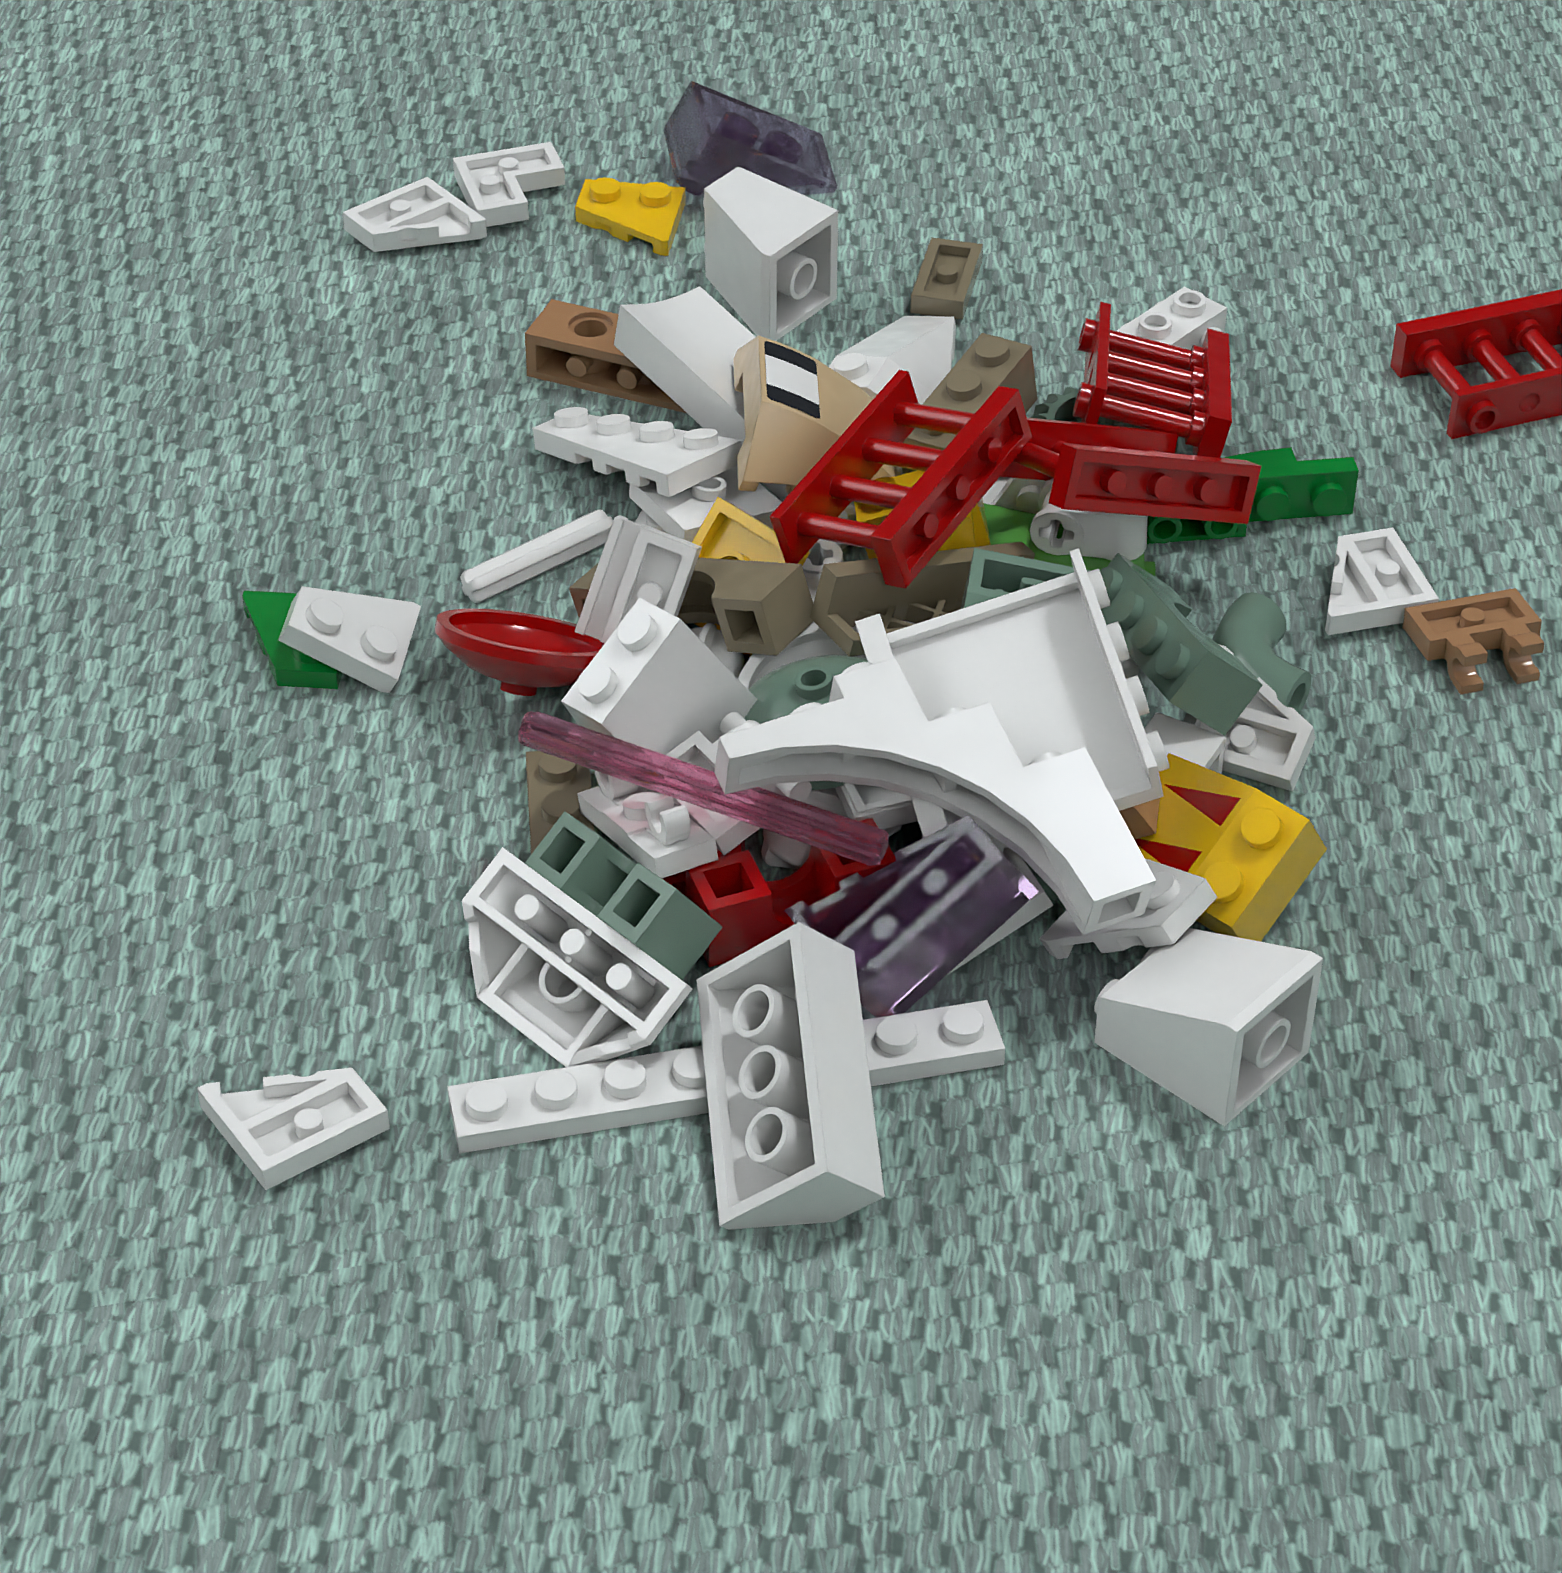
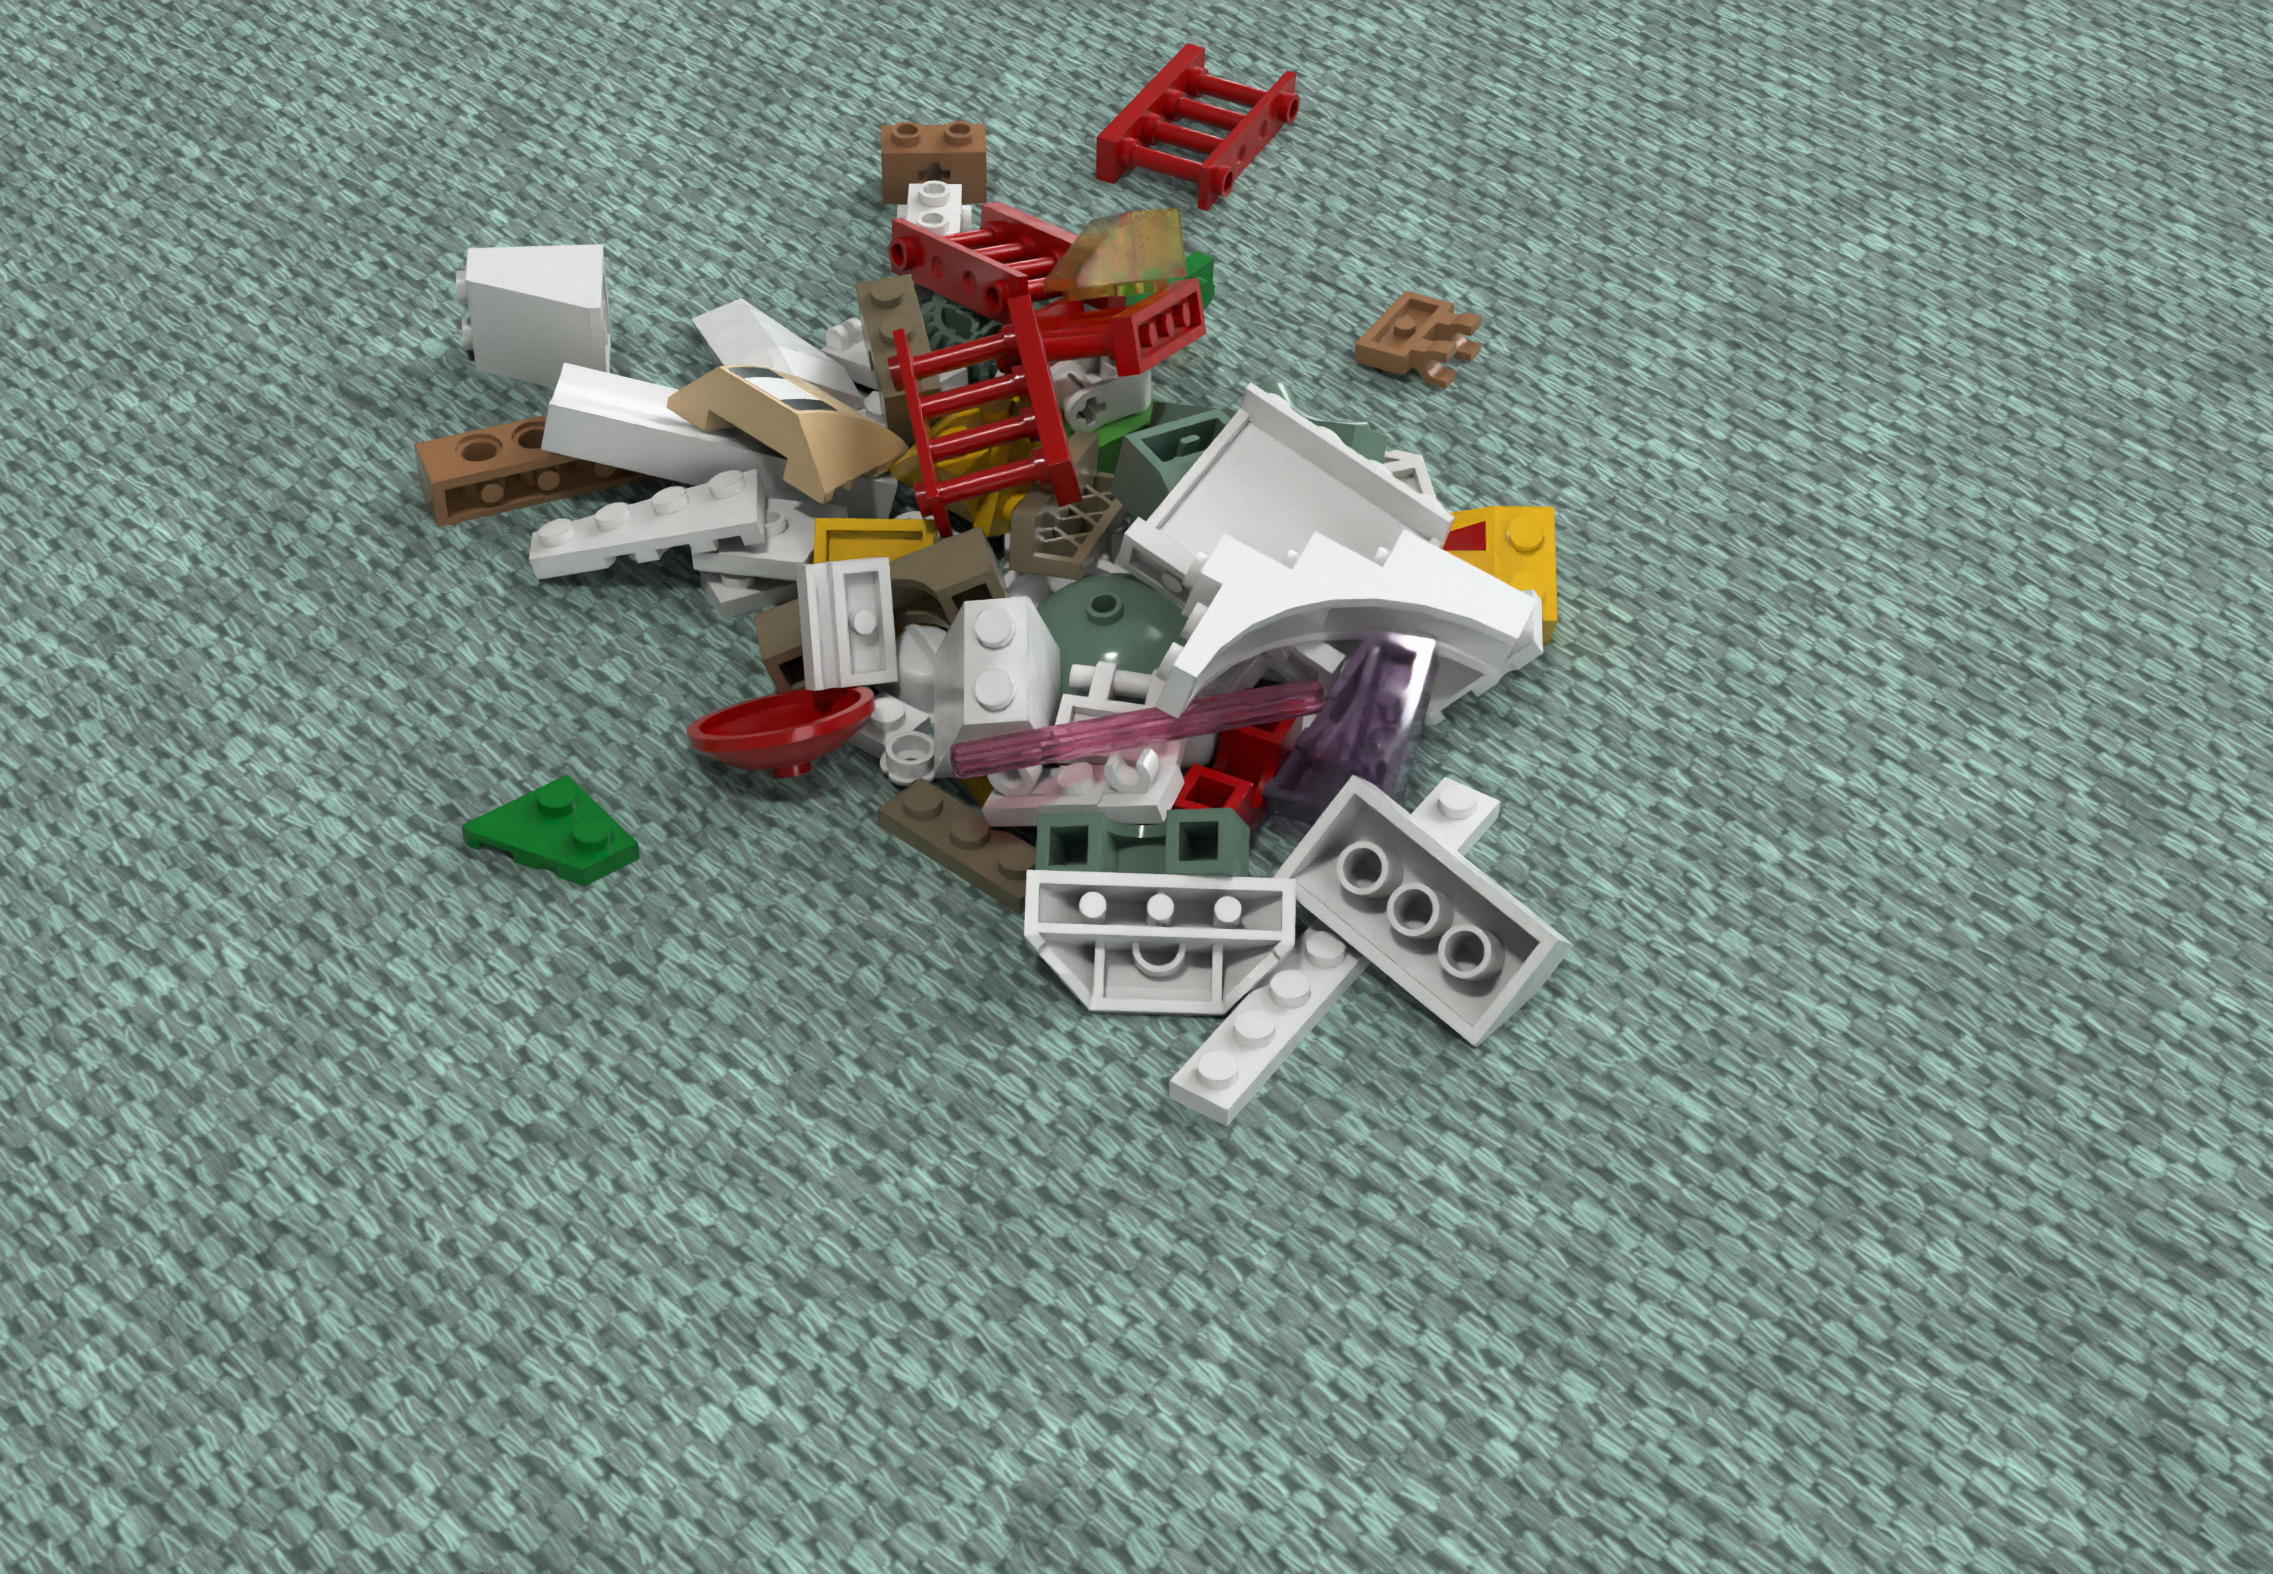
camera: 45 degrees left, 0 degrees up
white wing [197,1068,390,1190] -> none
white wing [278,586,421,693] -> none
white wing [343,177,487,252] -> none
white plate [453,142,565,227] -> none
white axle [460,510,613,603] -> none
yellow wing [575,177,686,256] -> none
slope [663,81,838,196] -> none
dark tan plate [910,237,983,320] -> none
white slope [1094,928,1323,1126] -> none
white wing [1325,527,1439,636] -> none
none -> medium nougat brick [881,121,987,205]
none -> clear yellow slope [1043,207,1187,302]

